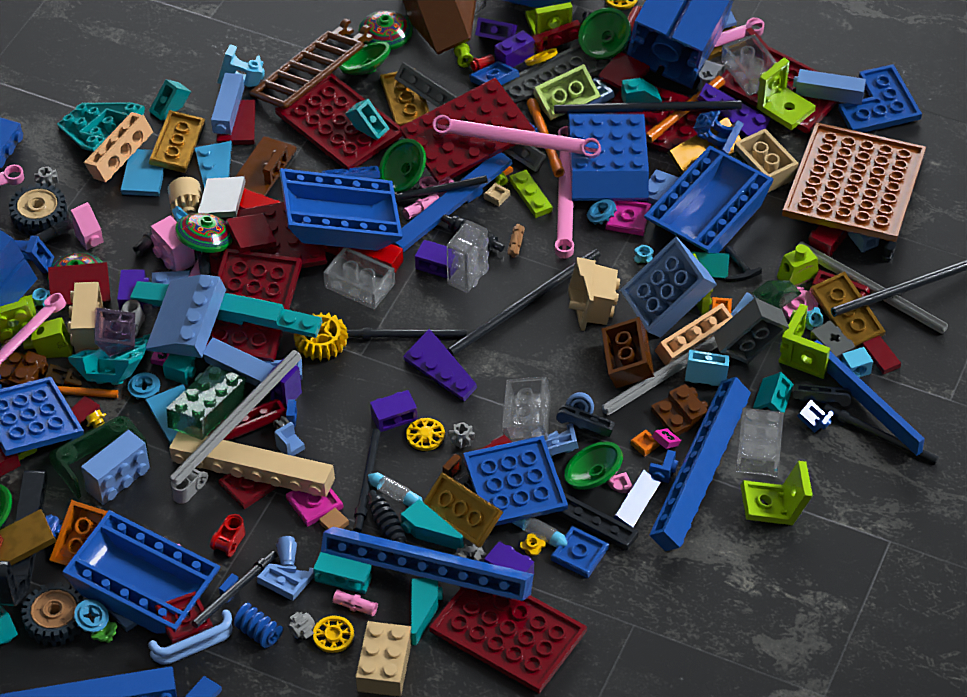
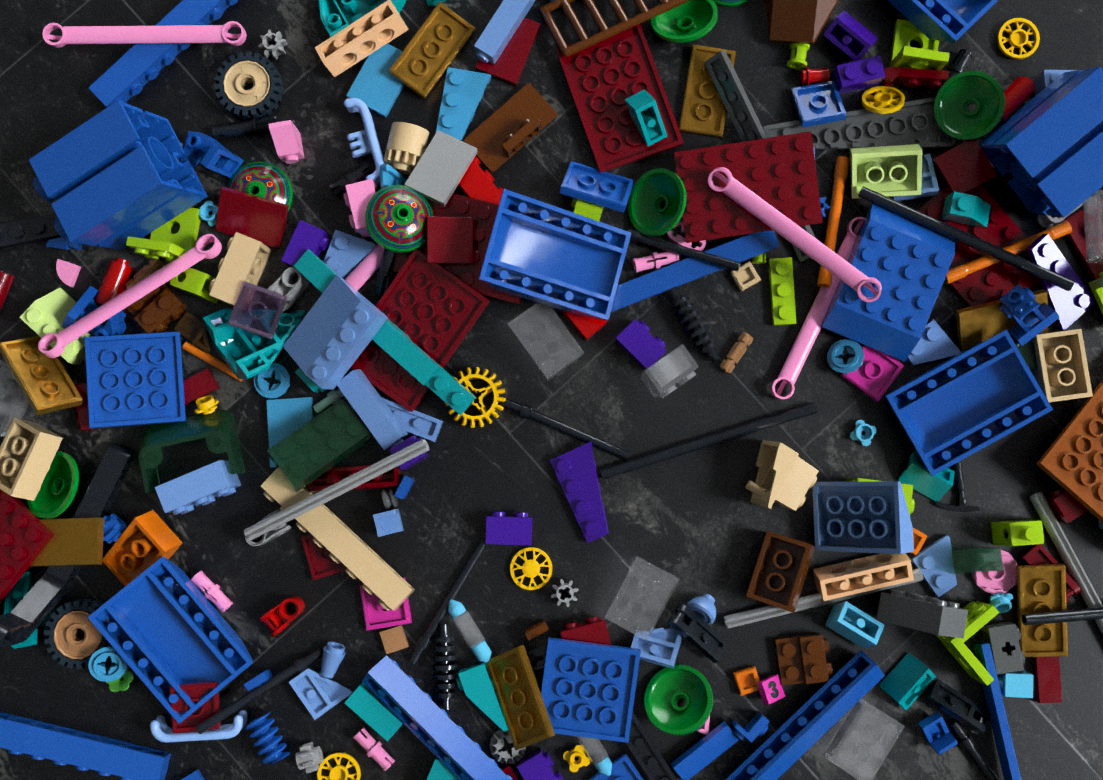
camera: 25 degrees right, 35 degrees up
none -> light blue piece [344,98,385,186]

